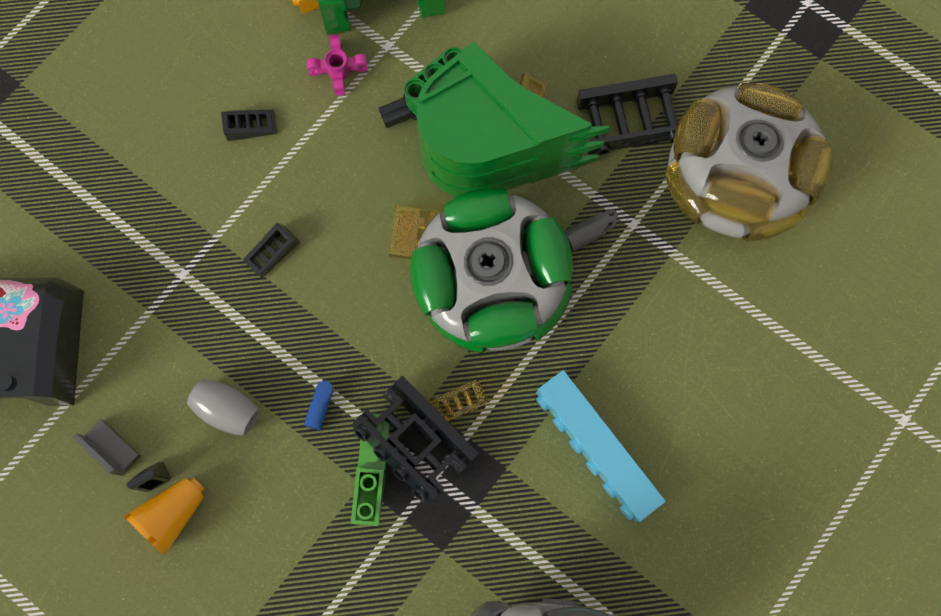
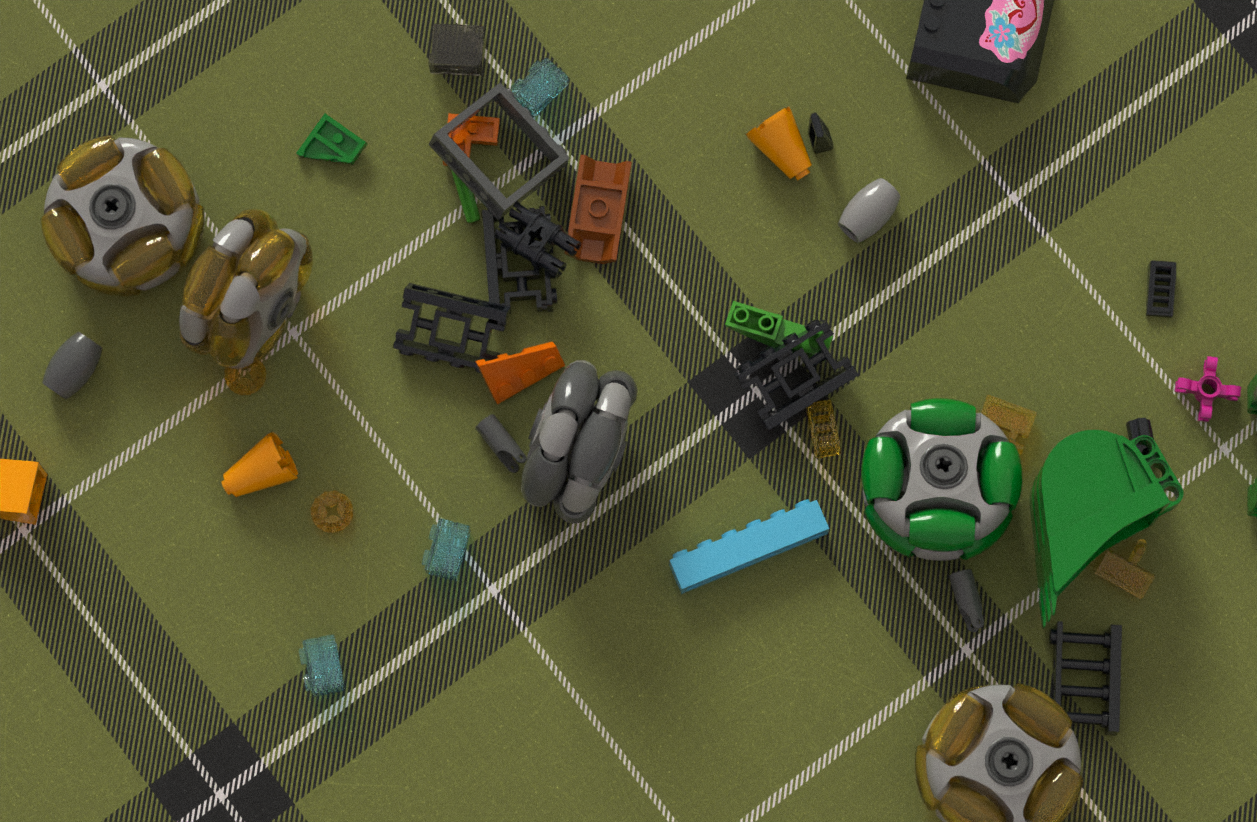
camera: 105 degrees right, 0 degrees up
dark grey panel [73,419,141,476] -> none
black slope [243,222,300,277] -> none
blue bar [304,381,333,431] -> none

